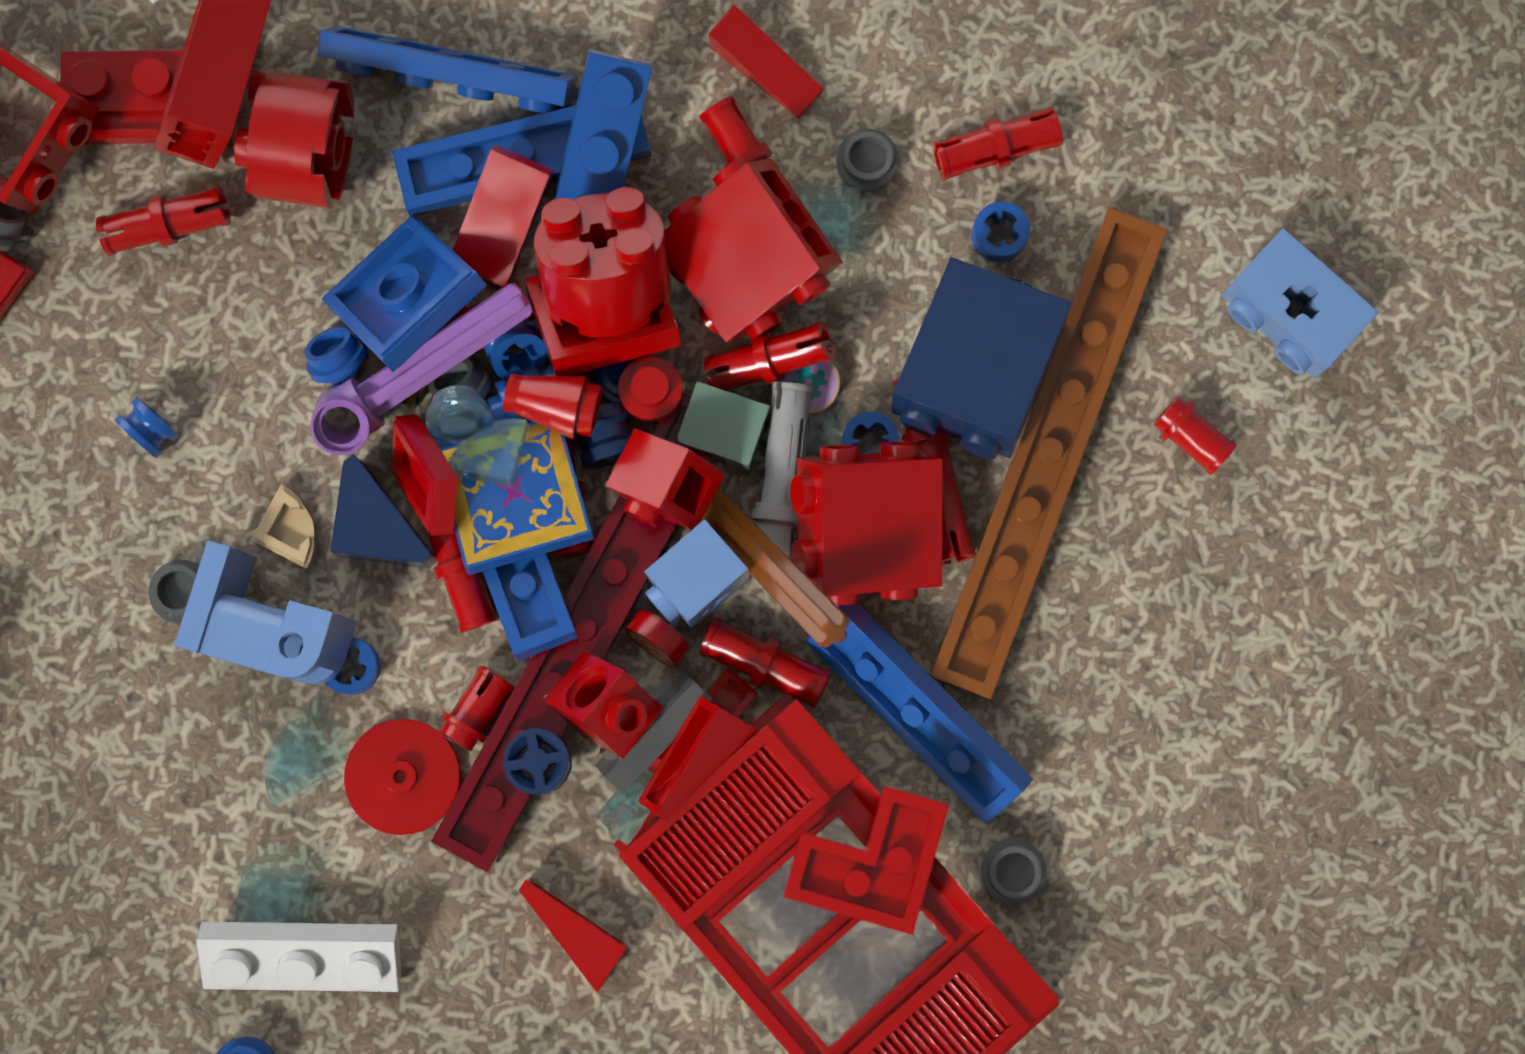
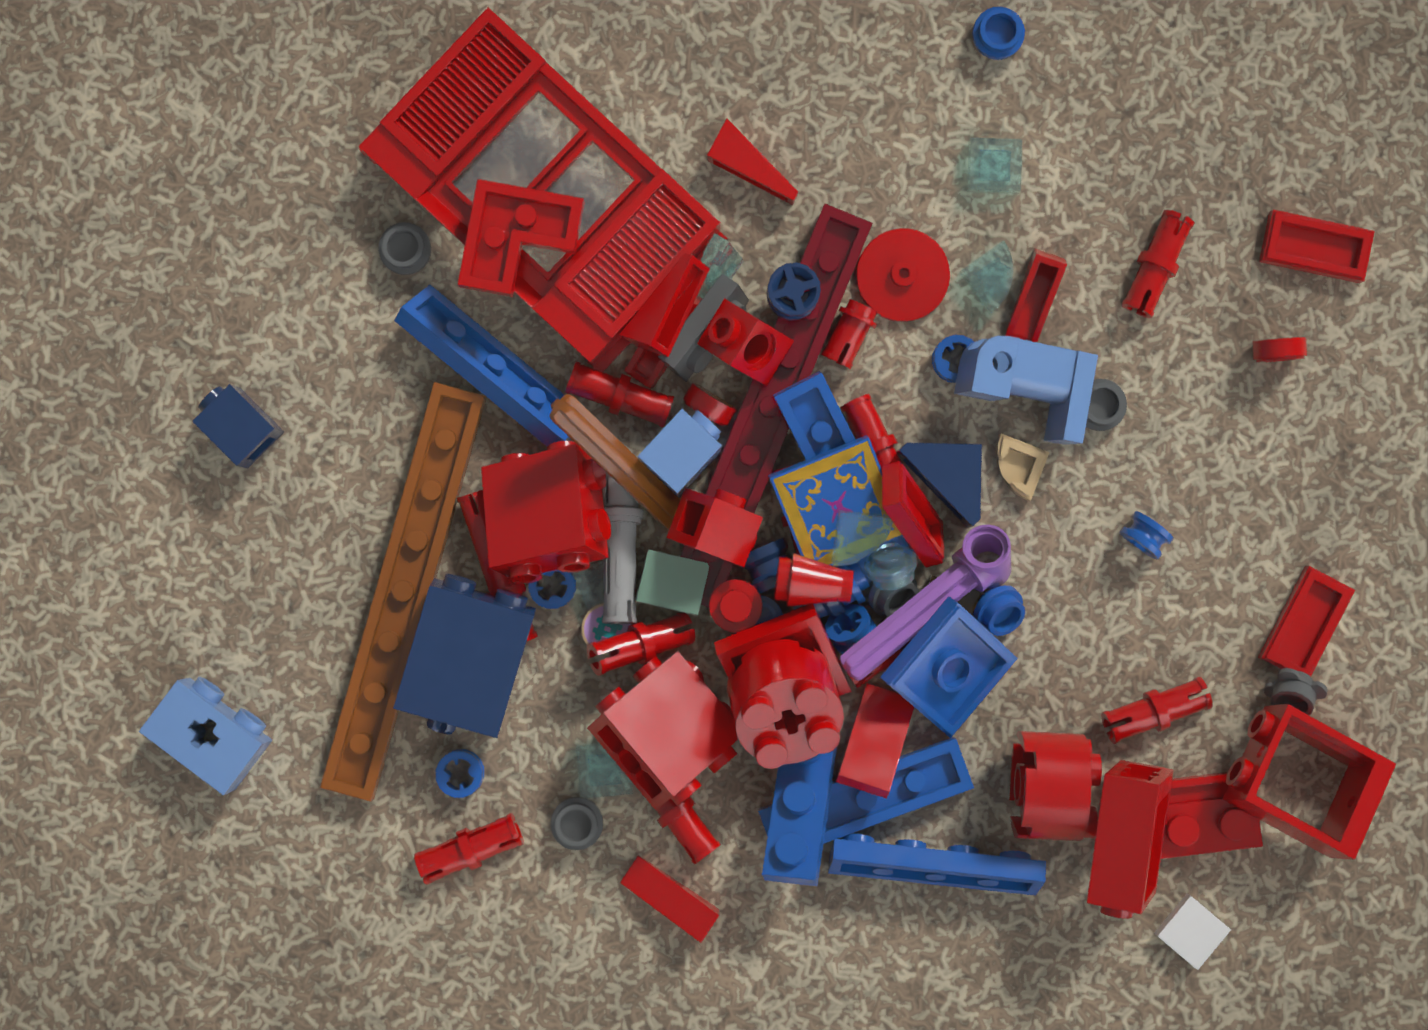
camera: 175 degrees right, 5 degrees up
white plate [196,922,401,992] -> none
red pin [1153,396,1237,475] -> none
none -> dark blue brick [192,384,284,469]
none -> red piece [1004,248,1067,342]
none -> red pin [1121,210,1195,318]

